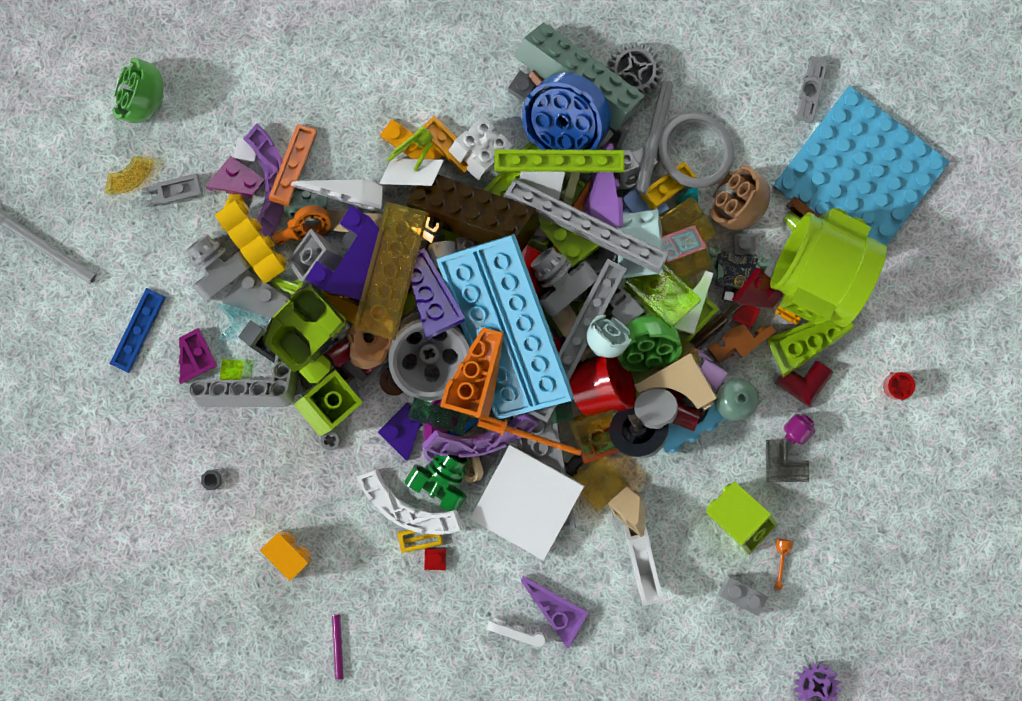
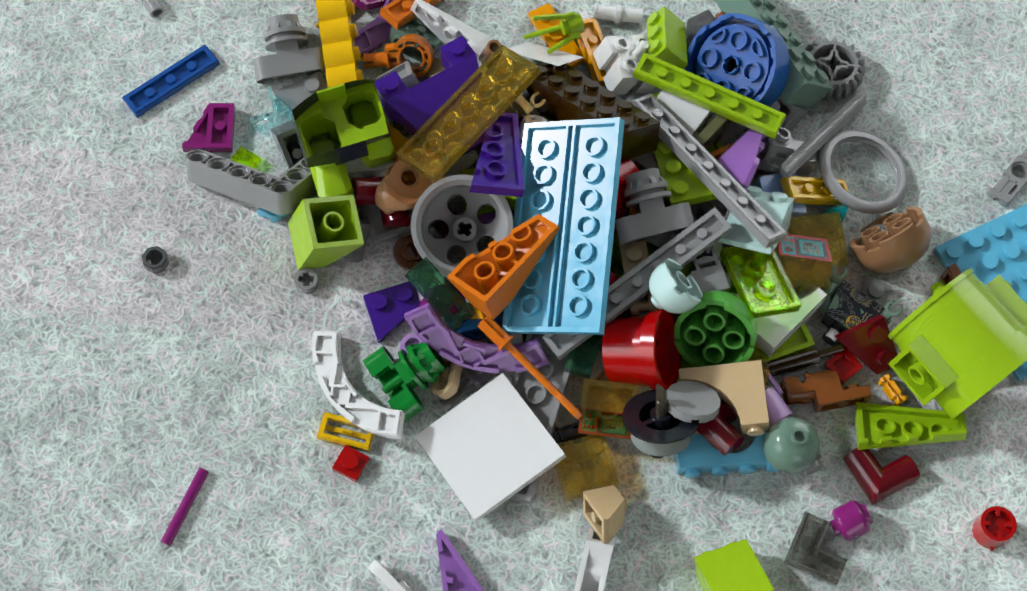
camera: 25 degrees right, 20 degrees down
light orange brick [259,530,312,581] -> none
none -> medium nougat axle [479,40,502,66]
none -> white pin [593,4,643,24]
none -> lime brick [647,6,688,69]

